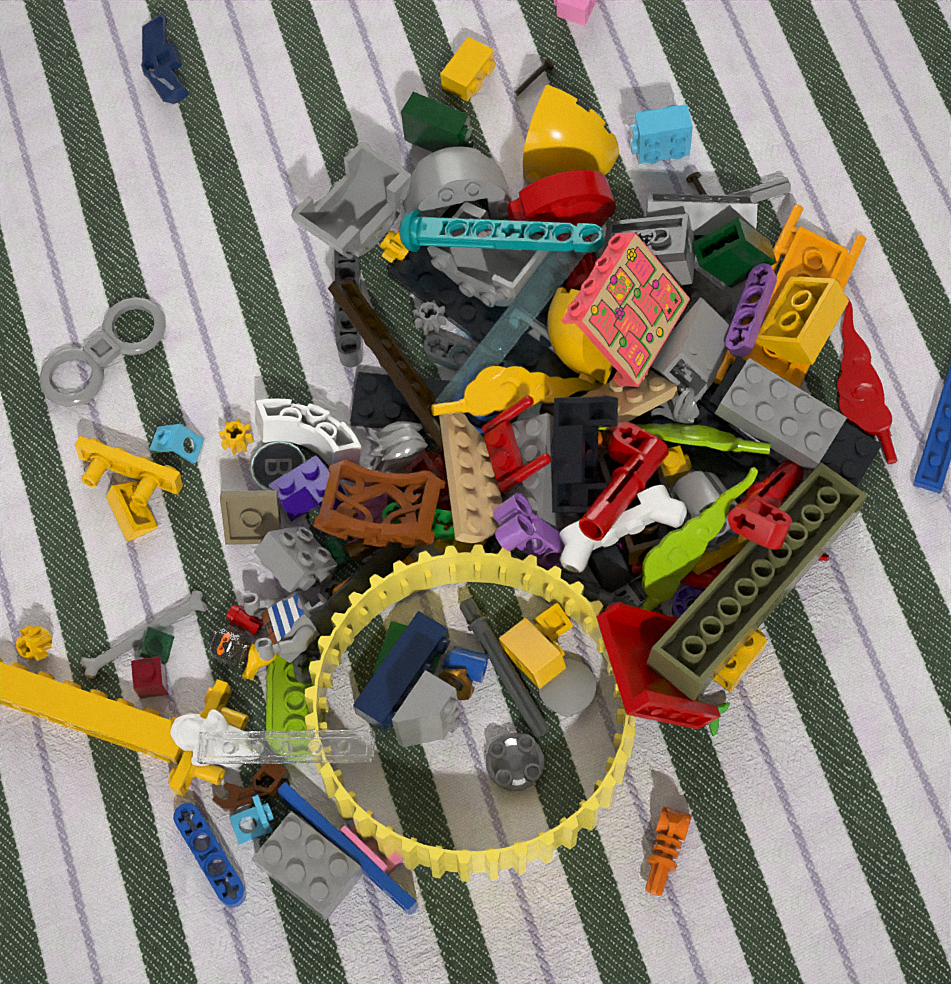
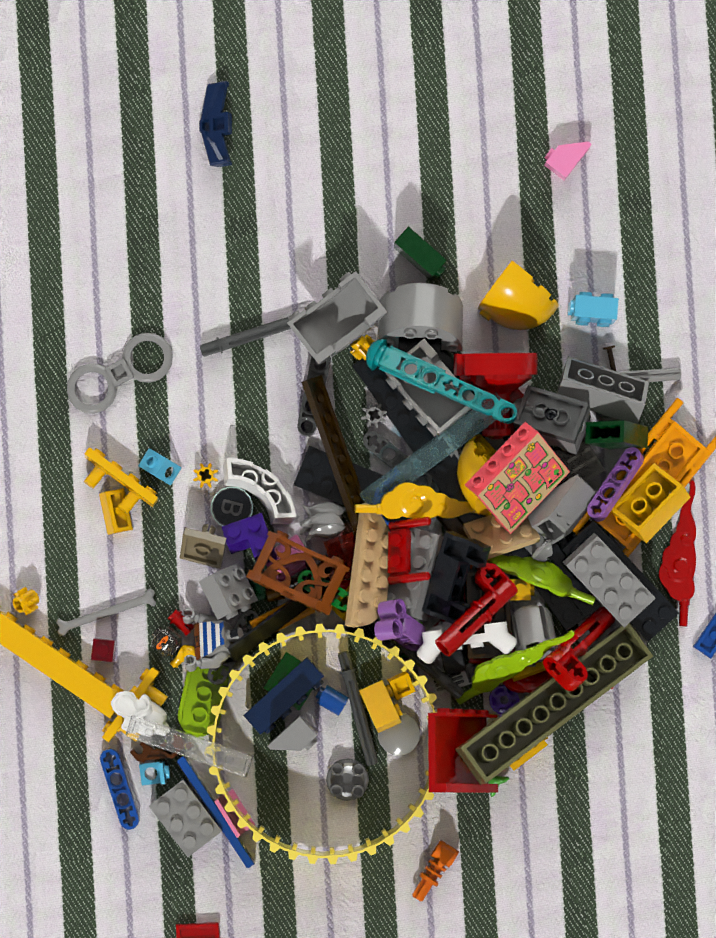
camera: 10 degrees right, 20 degrees up
clear green plate [137,627,175,664] -> none
pearl gold piece [438,669,475,700] -> none
yellow brick [440,37,496,102] -> none
dark brown pin [514,57,554,96] -> none
none -> dark grey axle [200,311,306,357]

